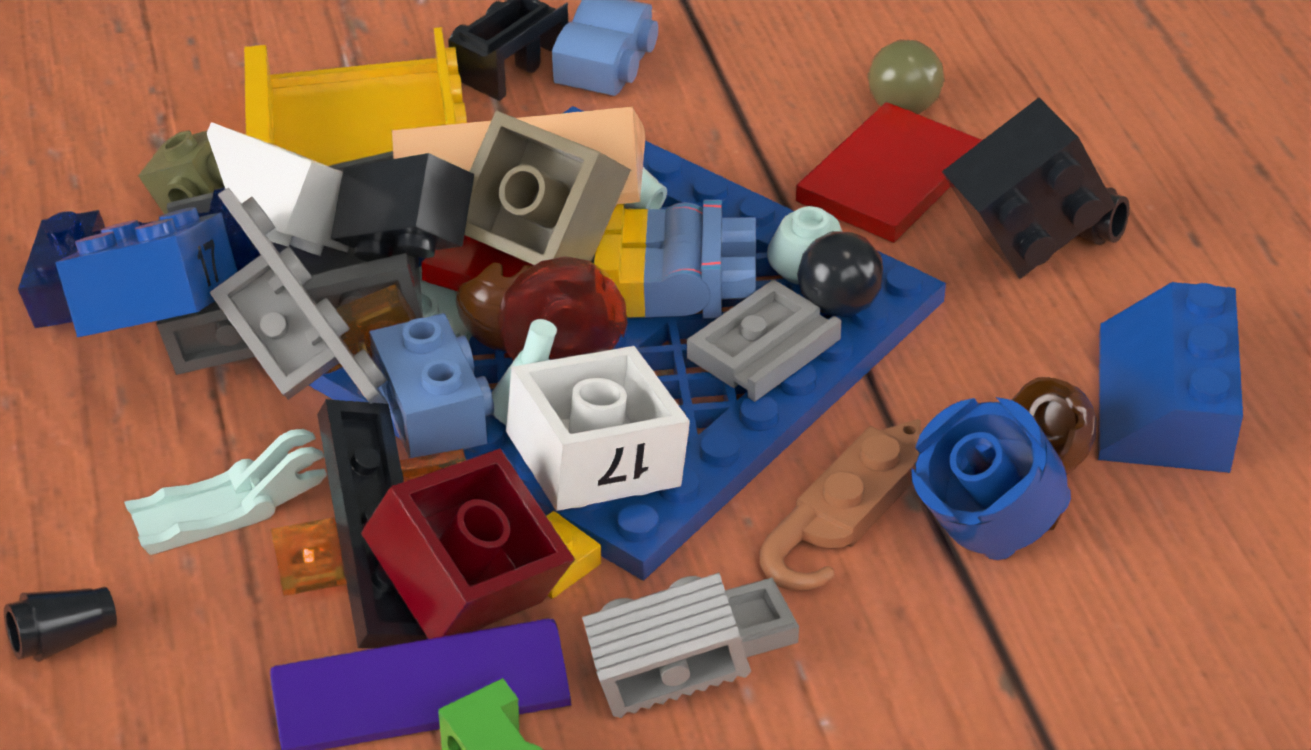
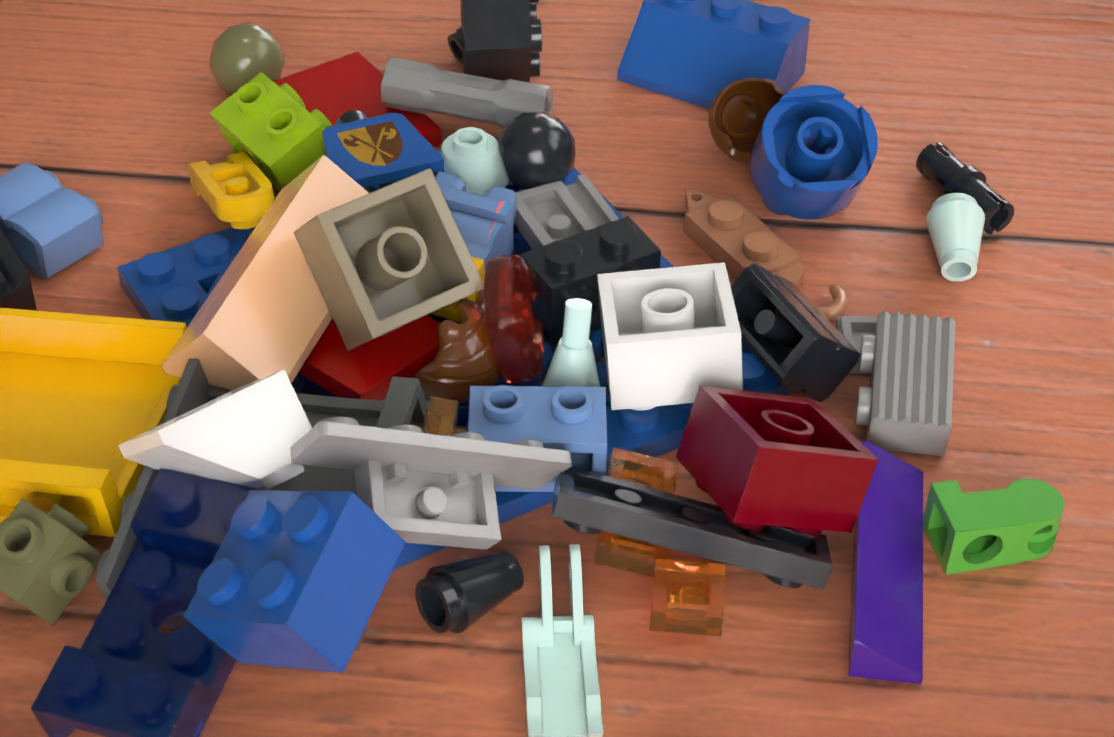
camera: 70 degrees left, 0 degrees up
black brick [331,153,474,262] -> none
none -> yellow plate [188,151,274,229]
none -> lime brick [210,72,333,192]
none -> torso [322,110,444,193]
none -> light grey axle [381,57,554,129]
none -> black cone [415,551,524,633]
none -> black brick [521,216,661,347]
none -> black brick [731,263,860,403]
none -> black pin [916,142,1014,234]
none -> light aqua cone [926,193,985,282]

